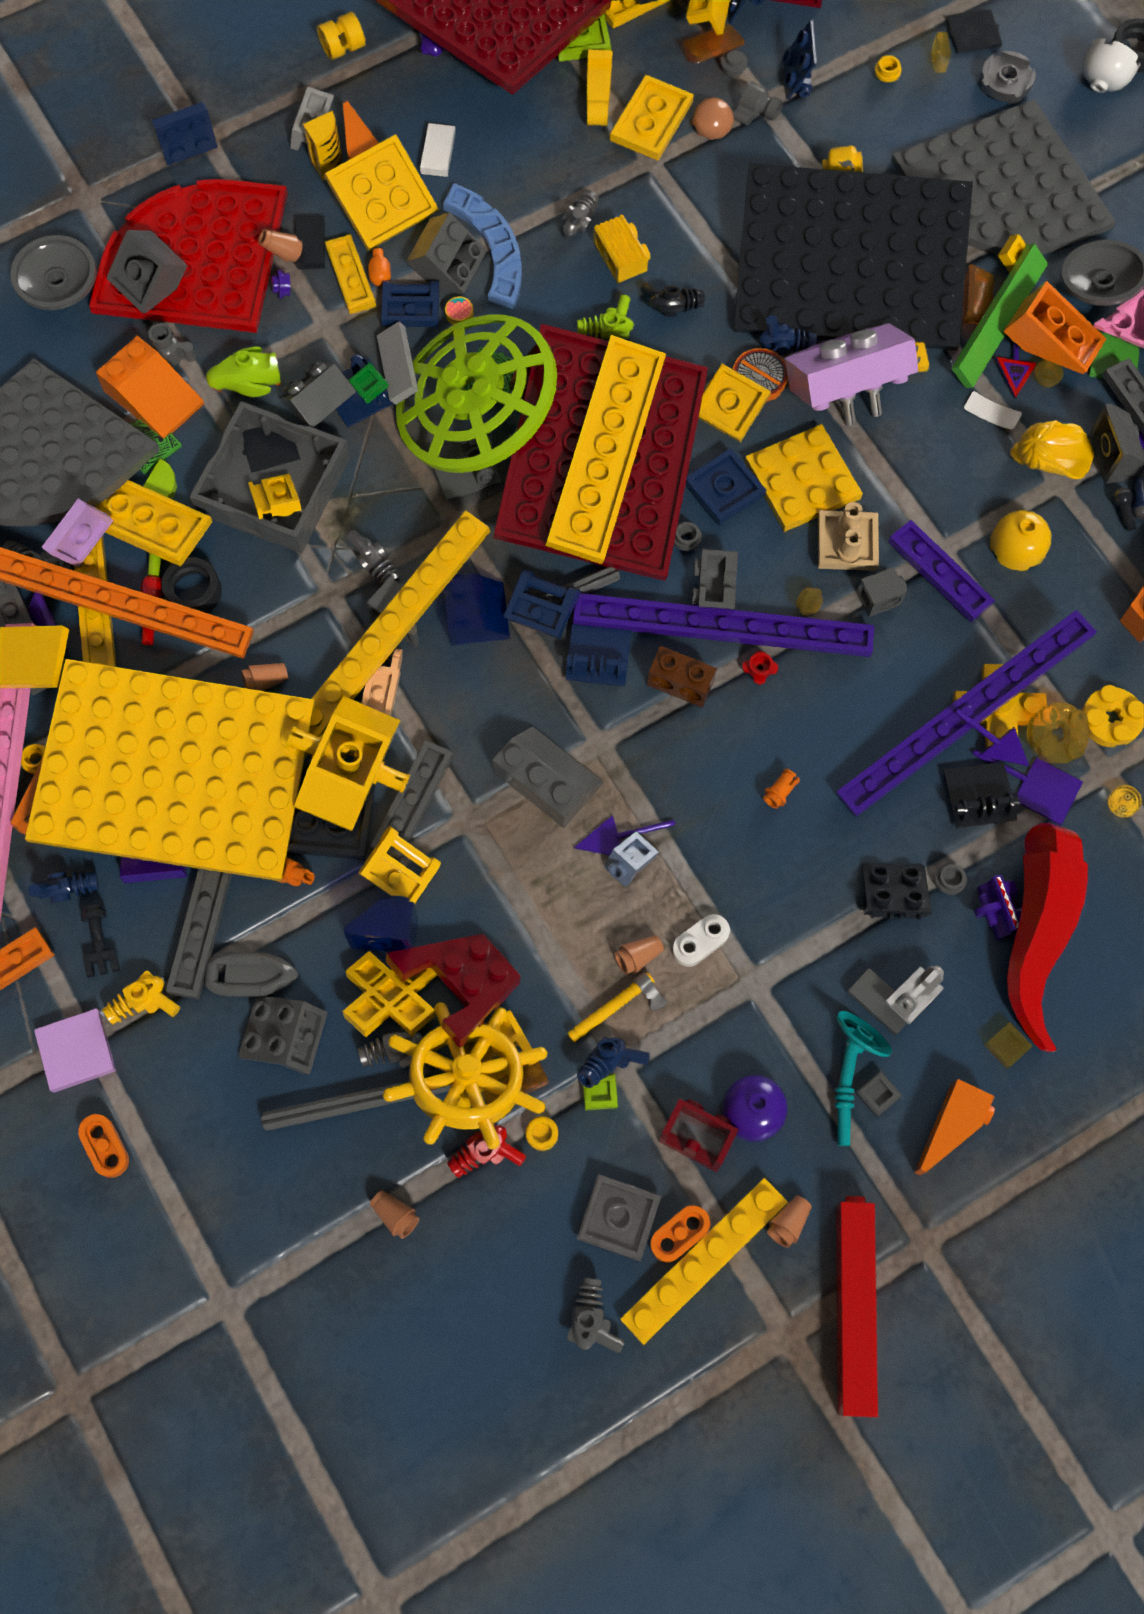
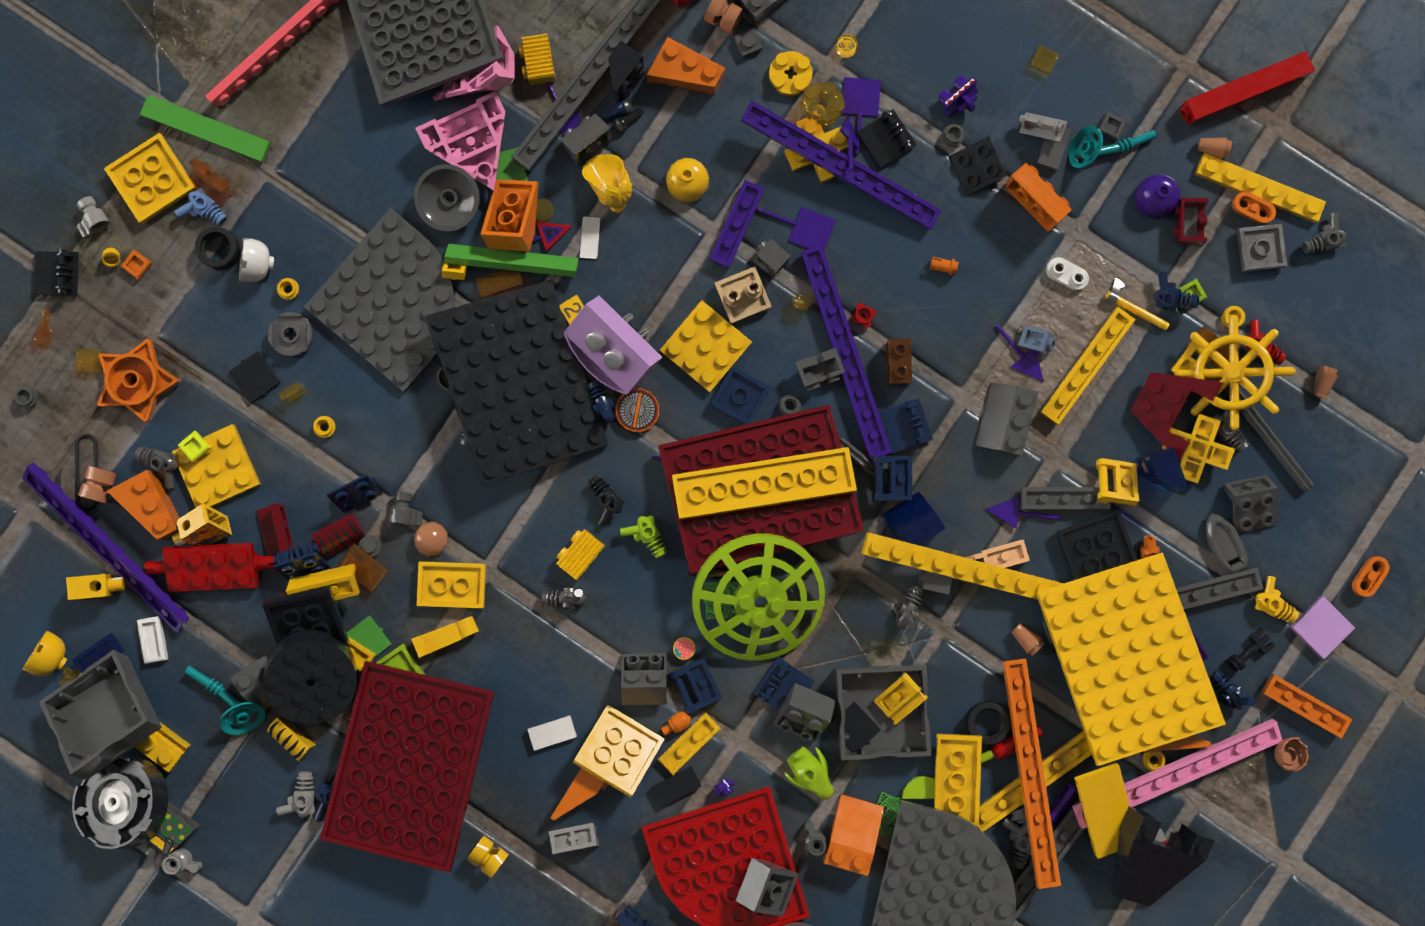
camera: 120 degrees left, 15 degrees up
lavender tile [42,498,114,568] -> none
nougat cone [258,229,302,262] -> none
yellow slope [286,696,410,831] -> none
yellow brick [303,111,342,181] -> none
green tile [348,362,389,404] -> none
light grey tile [377,322,418,405] -> none
medium blue tile [443,183,522,310] -> none
nougat cone [614,935,664,975] -> none
yellow plate [698,364,771,443] -> none
yellow head [823,145,863,172] -> none
orange slope [914,1079,995,1176] -> none
red animal [1007,823,1088,1052] -> none
none -> yellow plate [277,278,299,300]
none -> dark red brick [311,514,367,558]
none -> bright green piece [347,615,392,657]
none -> dark purple piece [756,207,836,250]
none -> dark purple piece [986,497,1060,529]
none -> orange slope [1003,163,1072,232]
none -> yellow plate [1039,307,1136,425]

